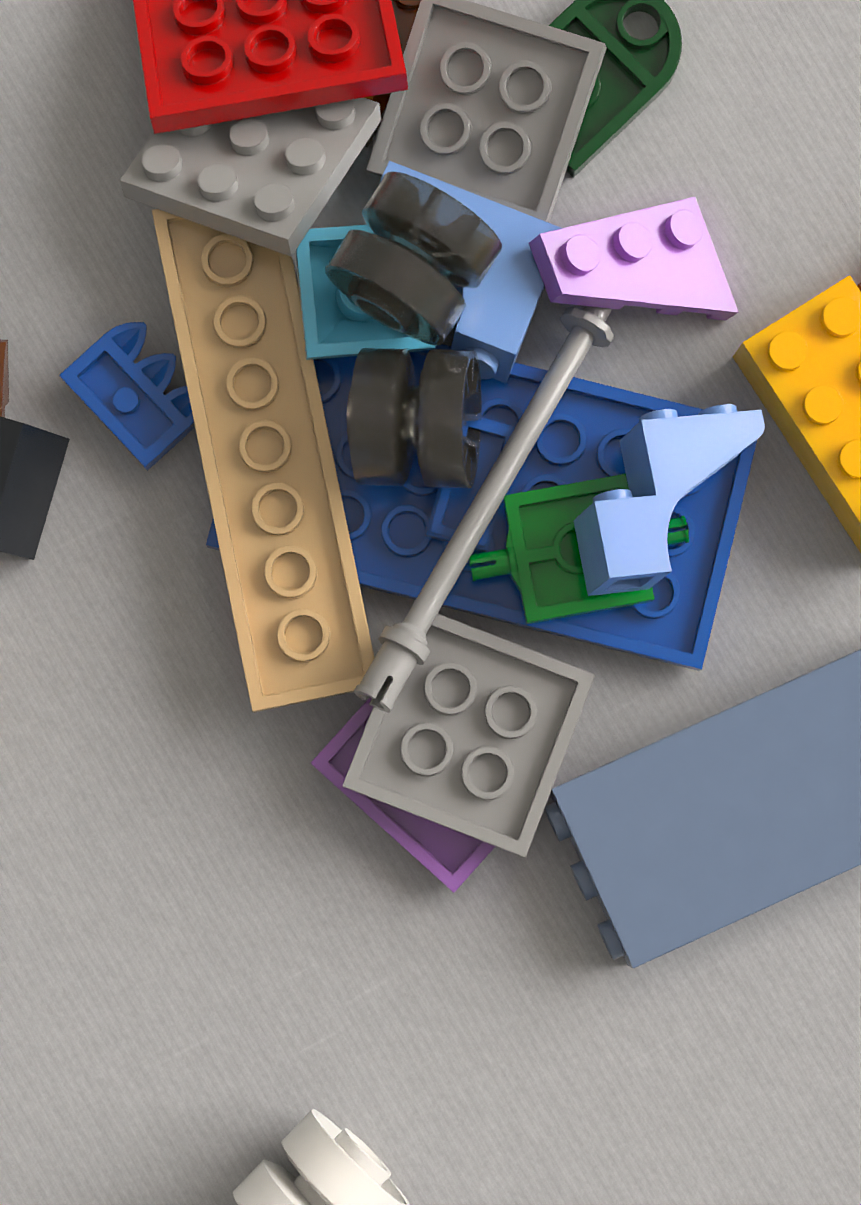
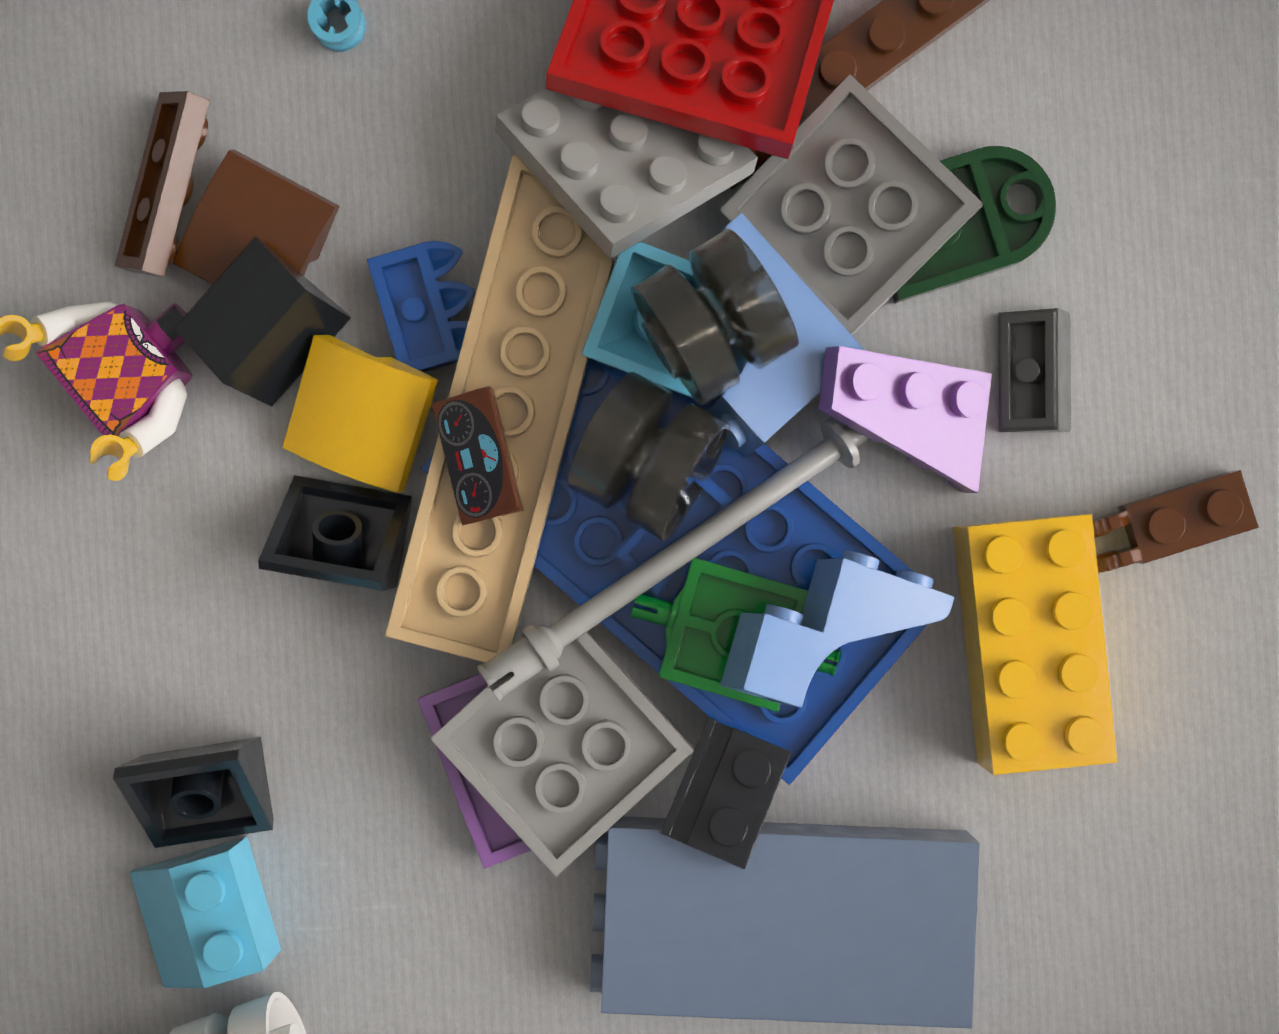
camera: 30 degrees right, 5 degrees up
none -> black slope [113,737,274,848]
none -> medium azure slope [130,836,281,988]
none -> black slope [258,475,412,591]
none -> yellow slope [282,335,438,493]
none -> slope [432,386,524,526]
none -> black plate [660,717,791,870]
none -> dark grey slope [999,308,1071,432]

